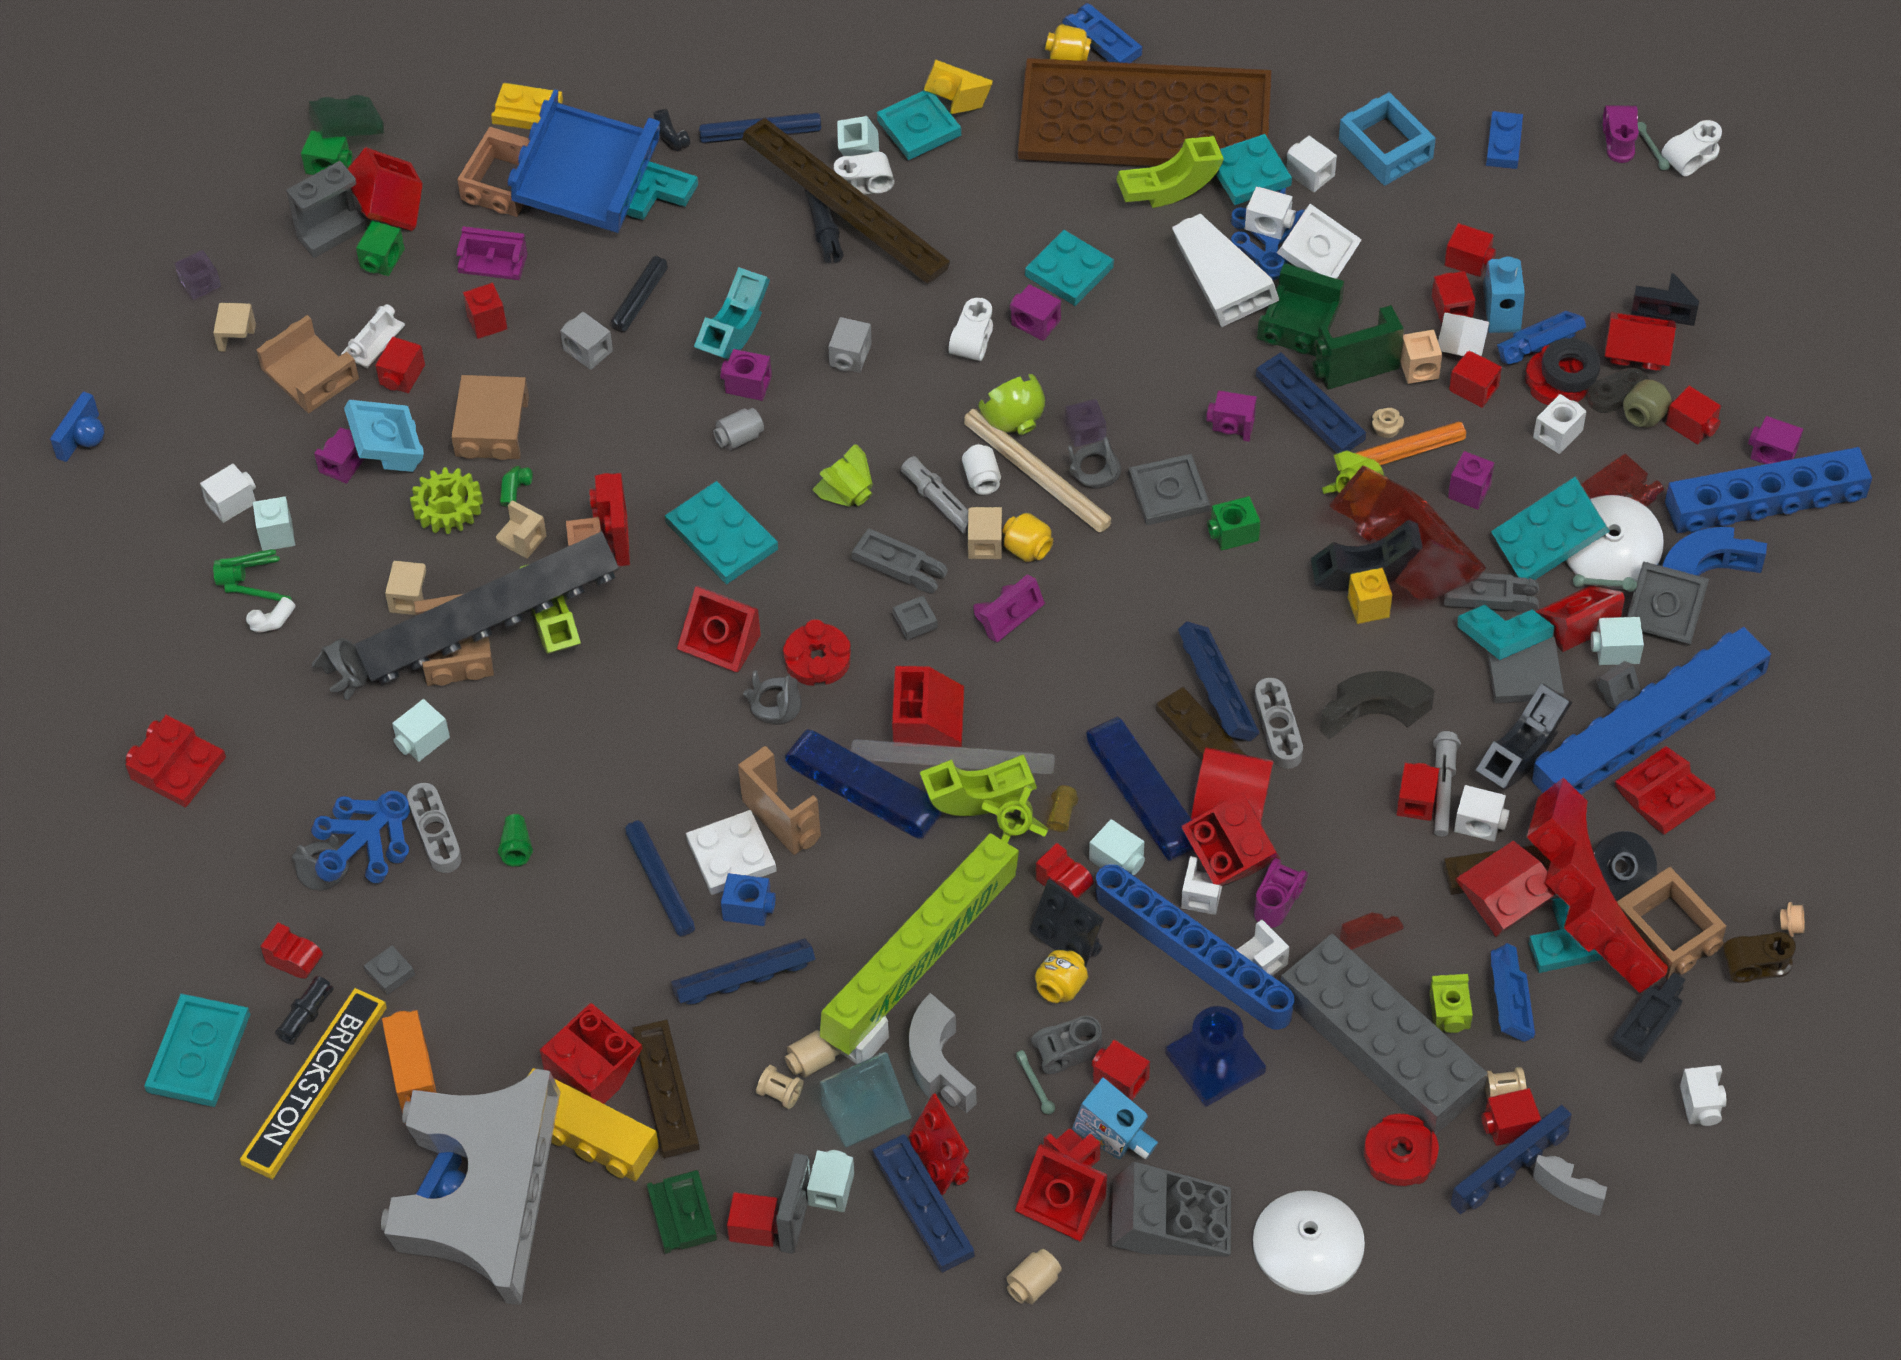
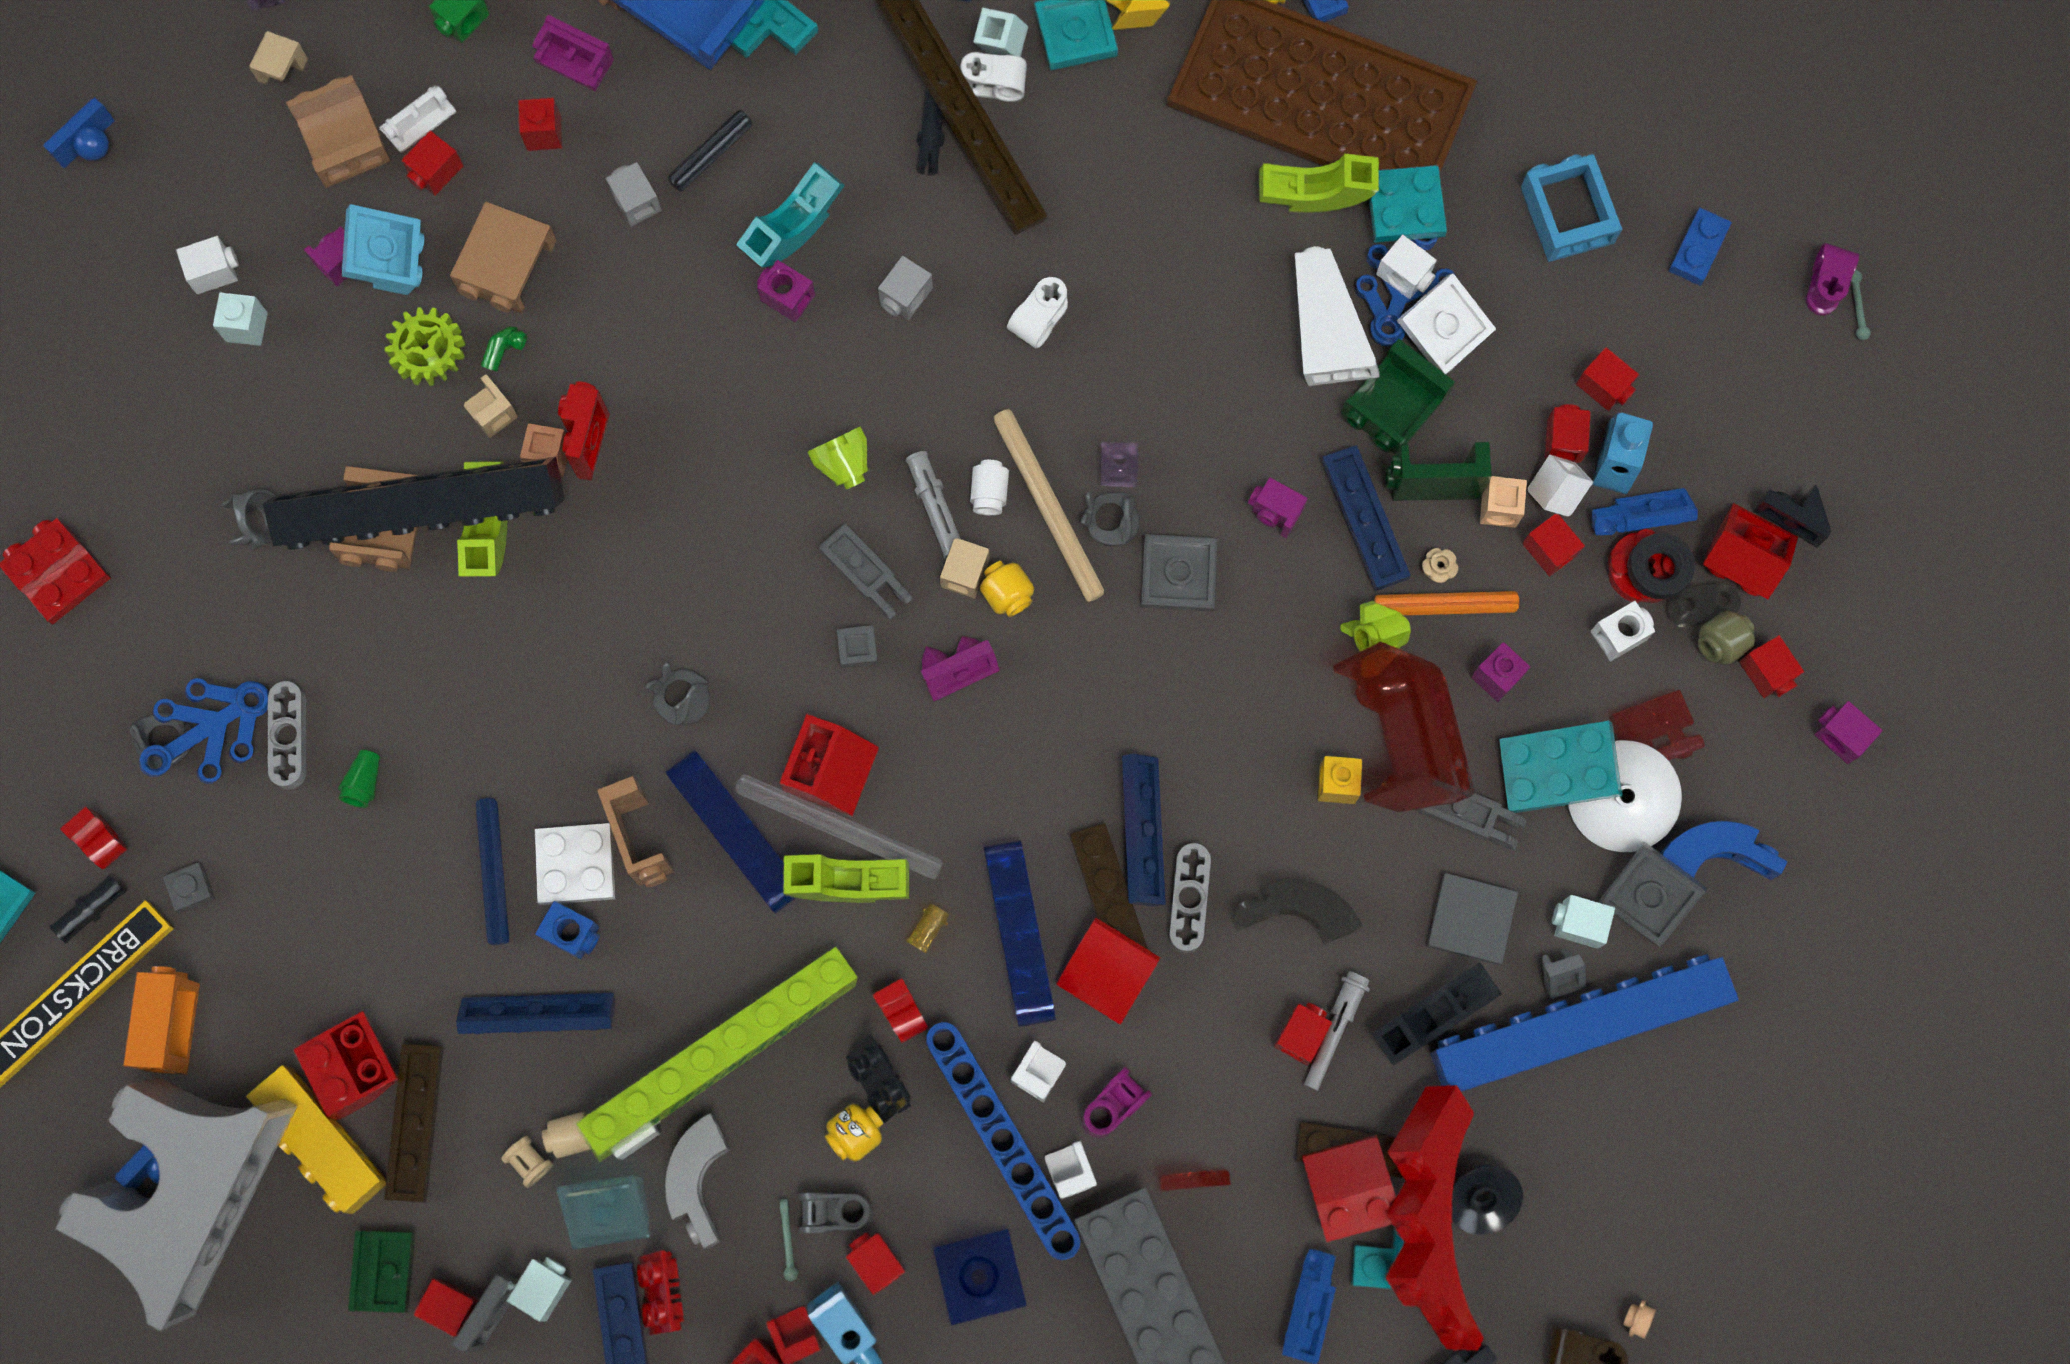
camera: 15 degrees right, 20 degrees up
green plant [213,549,292,601] -> none
white arm [246,597,296,633] -> none
tan panel [385,561,426,615] -> none
light aqua brick [392,699,450,762] -> none
teal plate [665,481,778,585] -> none
red slope [677,586,761,672] -> none
light grey brick [713,408,764,451] -> none
red plate [783,619,851,686] -> none
lime cylinder [978,374,1045,435] -> none
lime brick [981,785,1048,843] -> none
magenta brick [1010,284,1061,341] -> none
teal plate [1025,230,1114,306] -> none
light aqua brick [1089,819,1145,875] -> none
red slope [1181,792,1281,886] -> none
green brick [1207,496,1261,551] -> none
white brick [1287,136,1337,193] -> none
black arch [1311,520,1423,591] -> none
lime brick [1429,974,1473,1033] -> none
white brick [1454,785,1510,842] -> none
teal plate [1458,605,1554,660] -> none
red slope [1535,585,1625,652] -> none
sand green hinge [1573,574,1637,592] -> none
red slope [1615,746,1716,835] -> none
medium nougat window [1617,867,1726,980] -> none
white piece [1661,120,1722,176] -> none
blue brick [1665,447,1872,533] -> none

